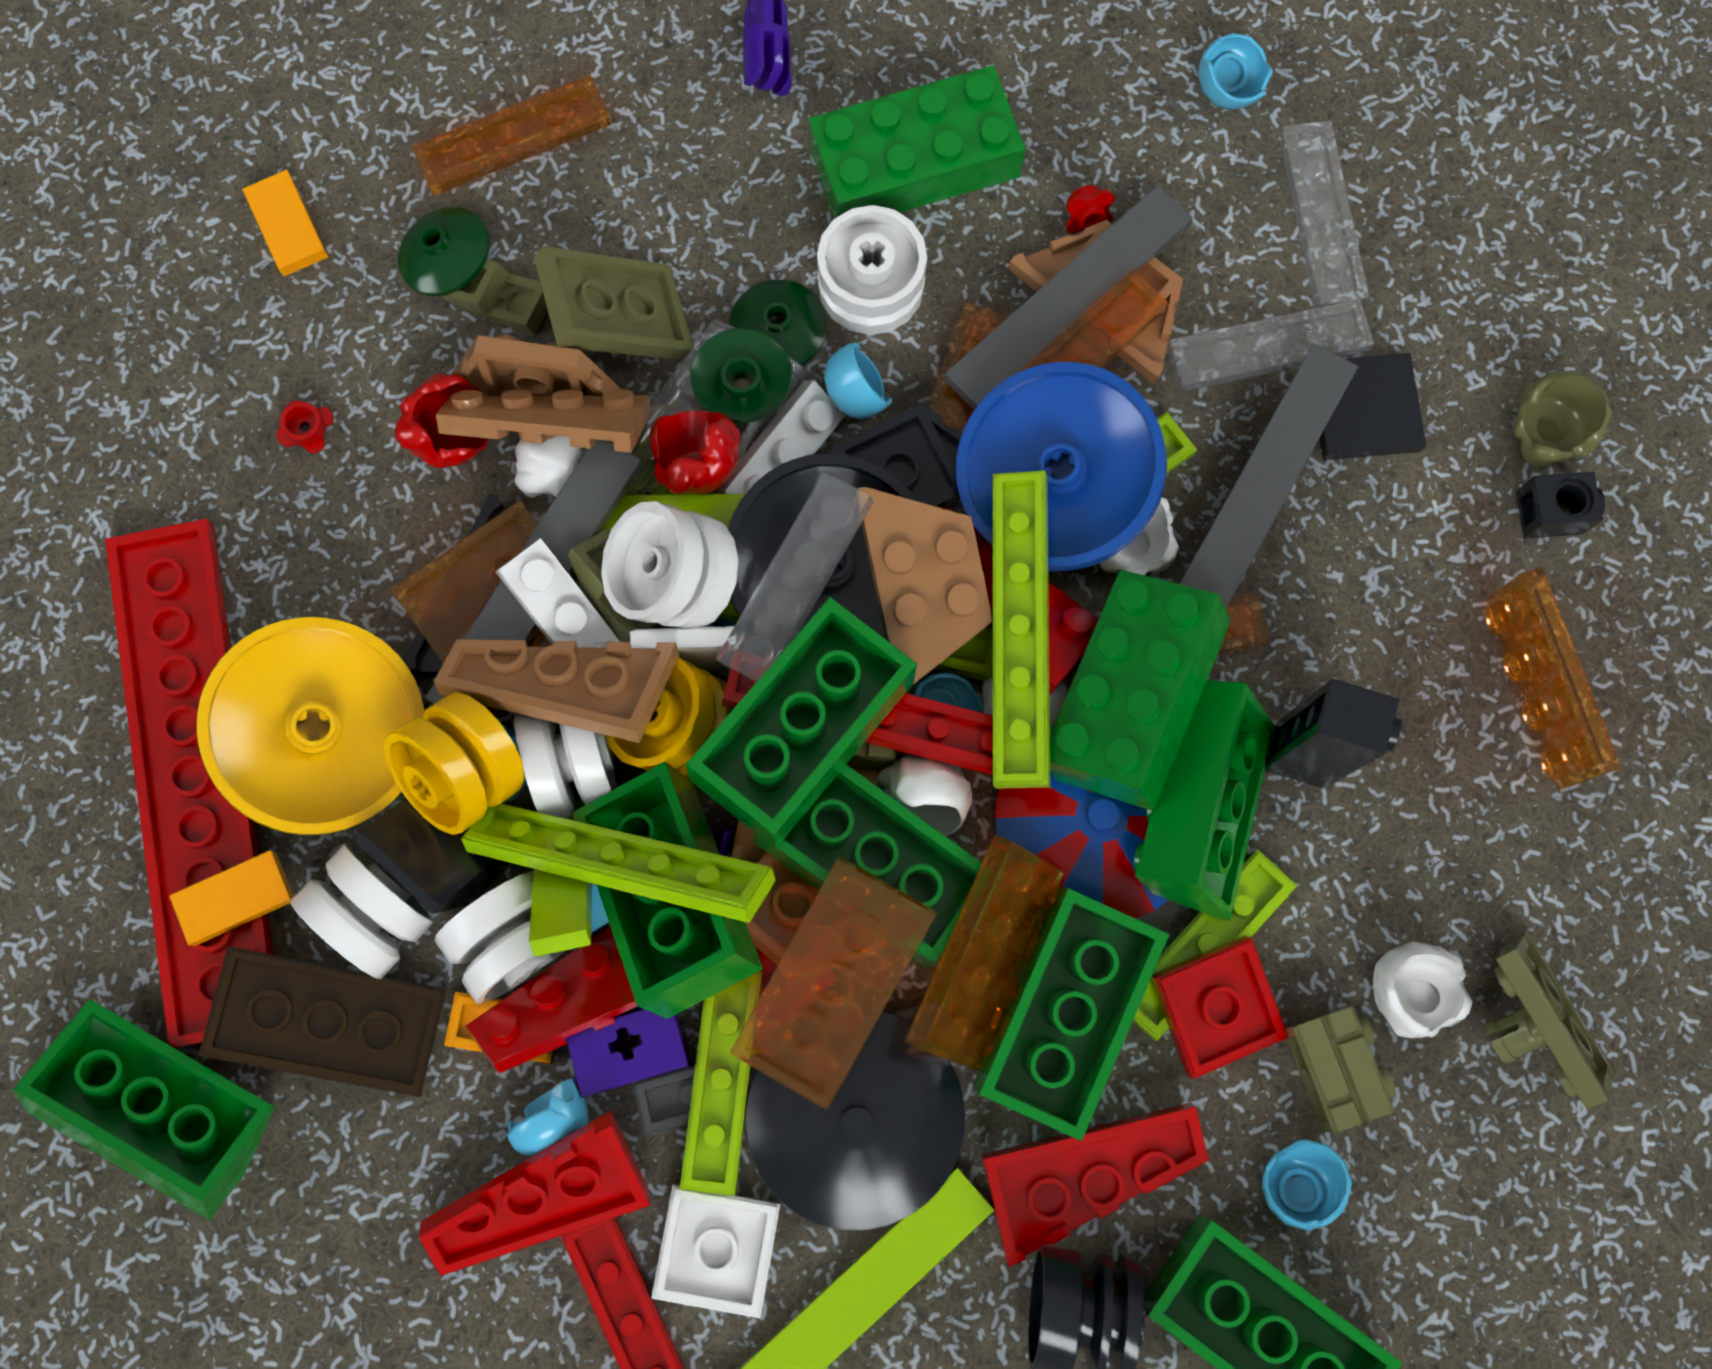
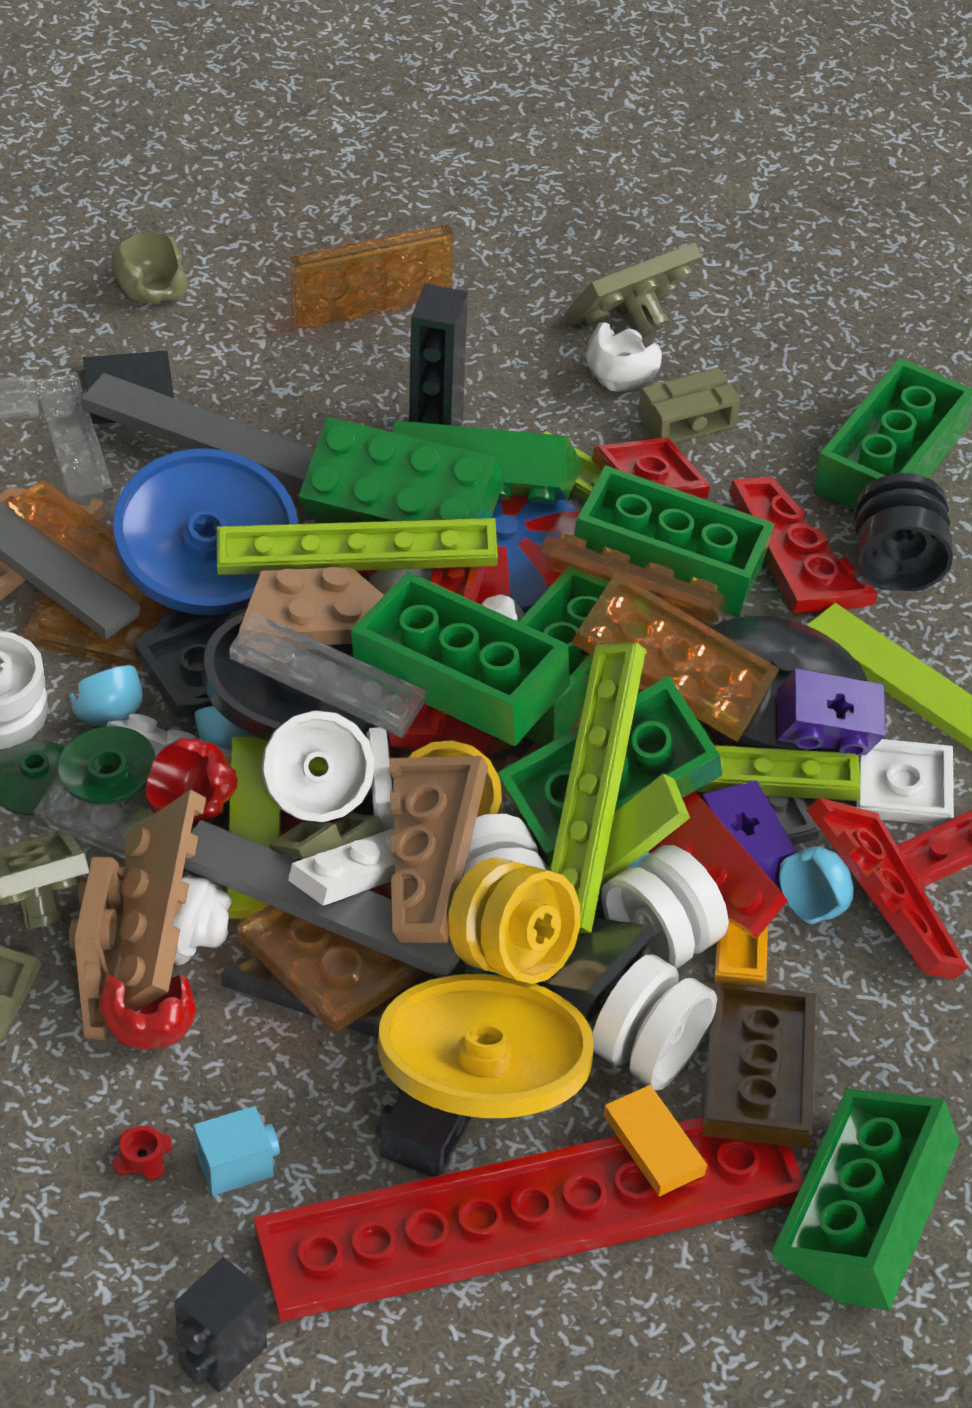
camera: 95 degrees left, 30 degrees down
medium azure hair [1262,1139,1352,1230] -> none
black brick [1516,471,1605,539] -> none
none -> black brick [174,1257,267,1392]
none -> medium azure brick [193,1106,280,1196]
none -> brick [777,668,886,756]

